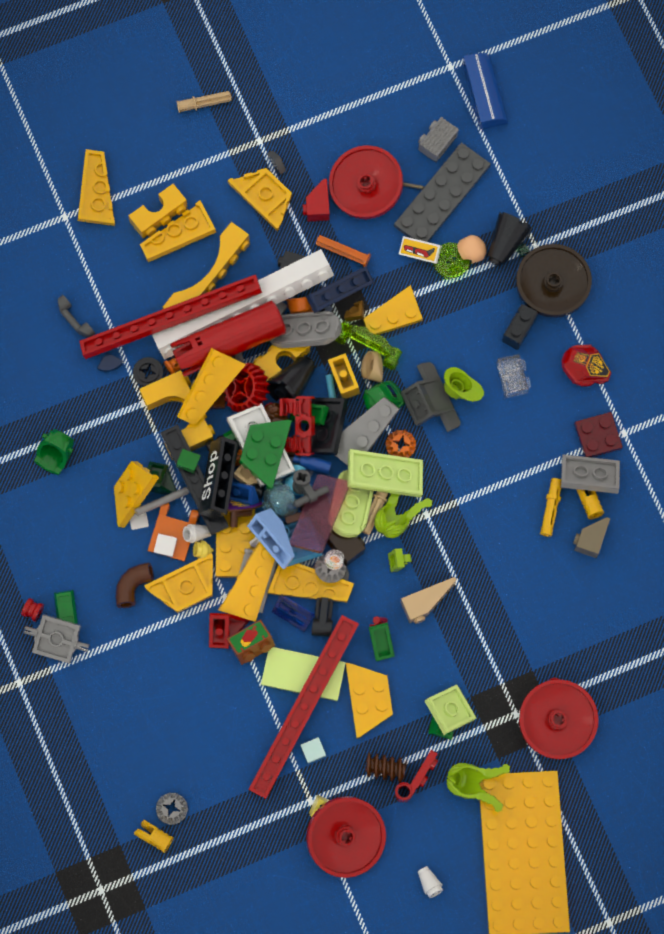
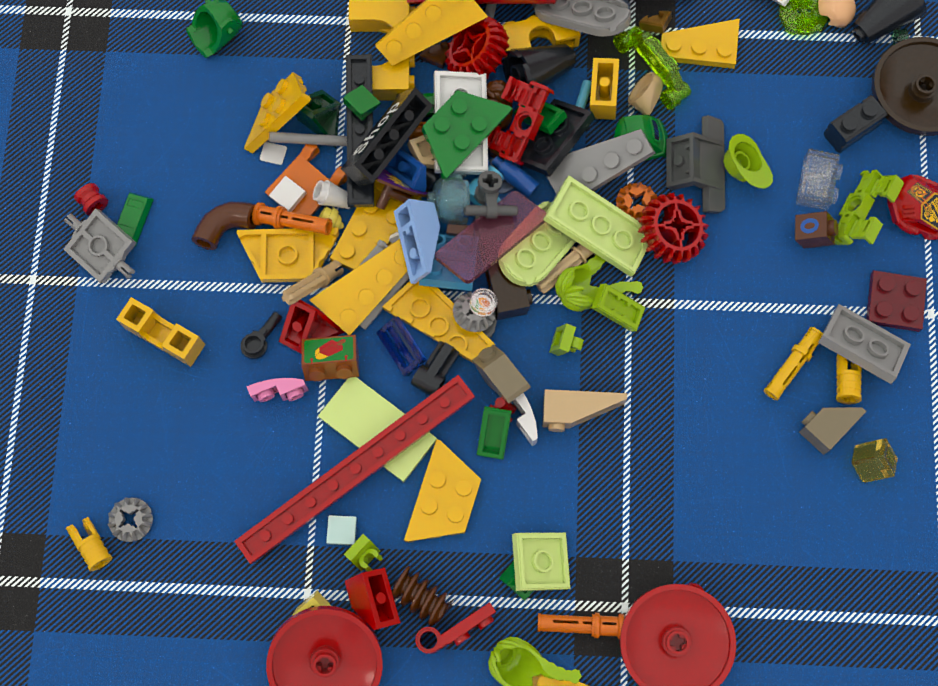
camera: 30 degrees right, 0 degrees up
none -> yellow arch [116,297,205,367]
none -> black plate [240,312,282,359]
none -> bright pink slope [246,378,309,402]
none -> orange pin [252,202,332,235]
none -> tan axle [281,260,344,305]
none -> lime tile [344,534,383,572]
none -> red slope [345,568,400,630]
none -> dark tan slope [472,344,531,403]
none -> white slope [512,393,538,446]
none -> orange pin [537,613,624,640]
none -> lime plate [591,283,645,332]
none -> red gear [638,192,709,265]
none -> reddish brown brick [795,211,838,248]
none -> lime piece [835,170,904,245]
none -> clear yellow panel [852,438,898,483]

